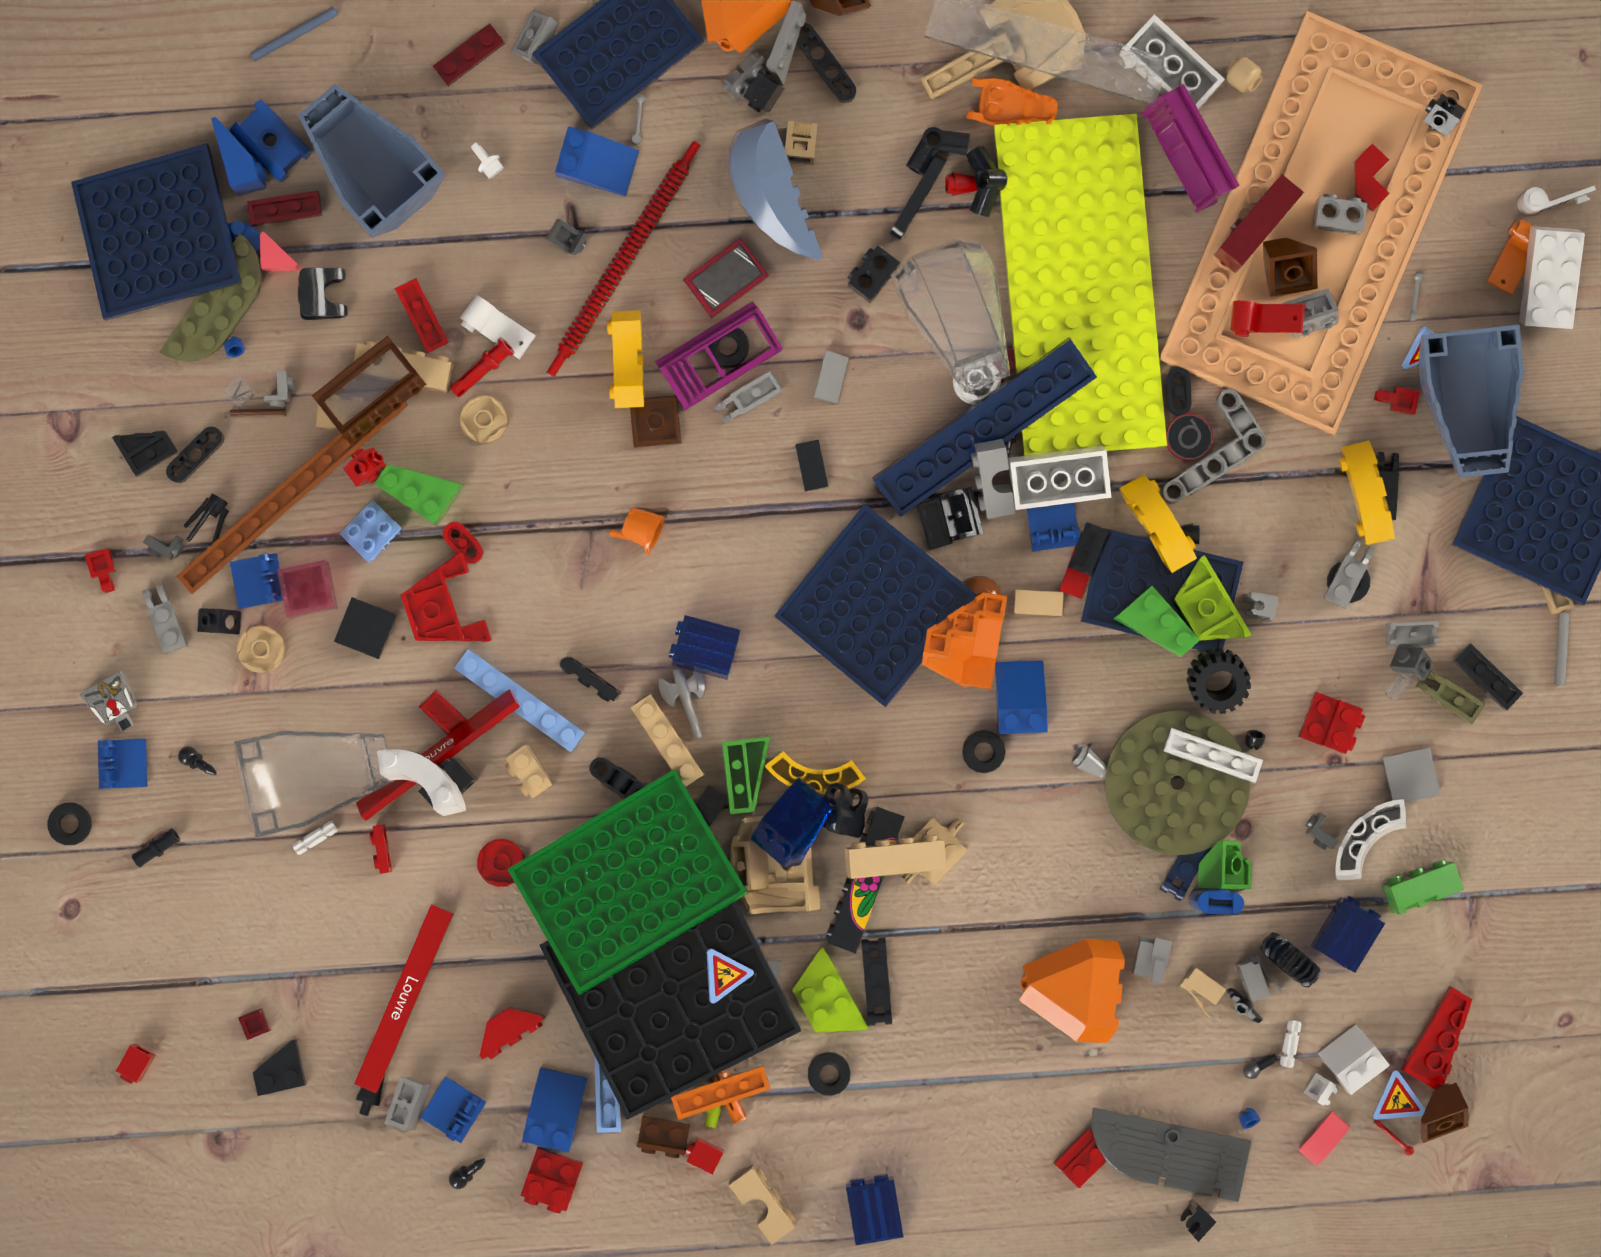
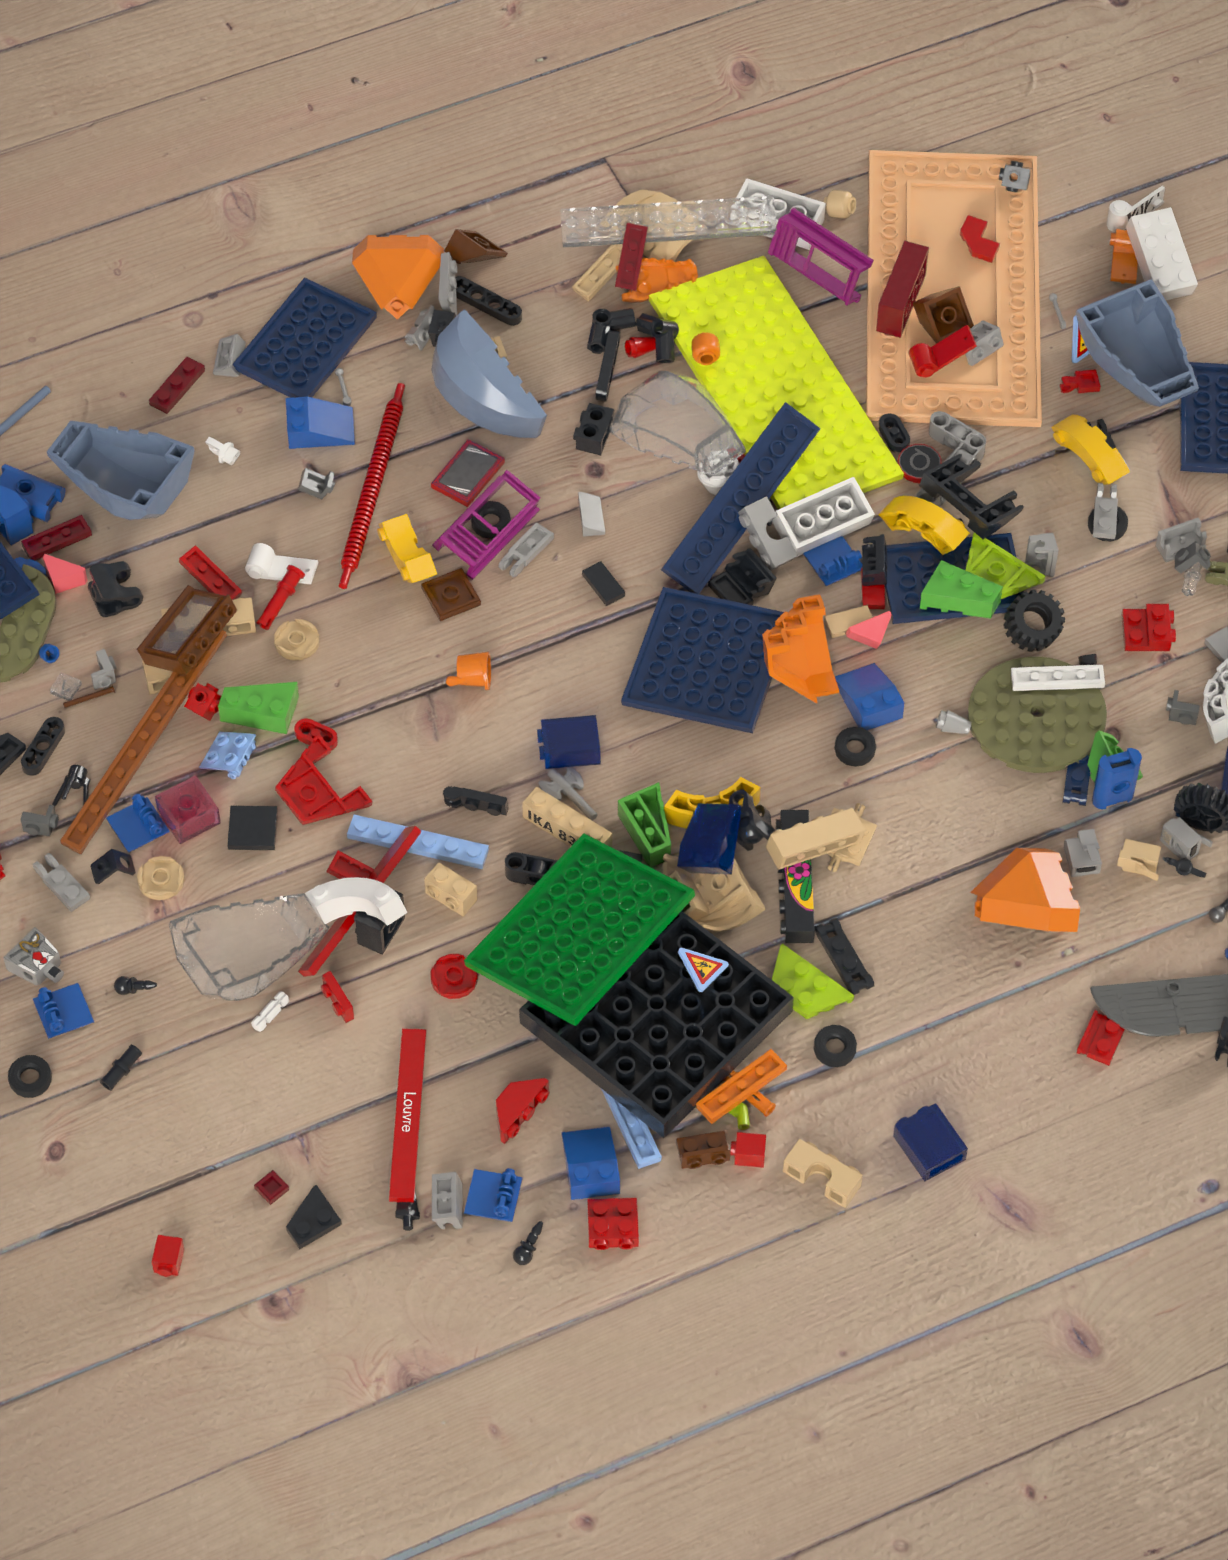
camera: 20 degrees left, 30 degrees down
light grey brick [1312,194,1367,235] -> none
none -> dark red plate [615,223,648,291]
none -> orange head [691,333,720,365]
none -> coral slope [845,611,892,649]
none -> black wedge [919,454,1024,539]

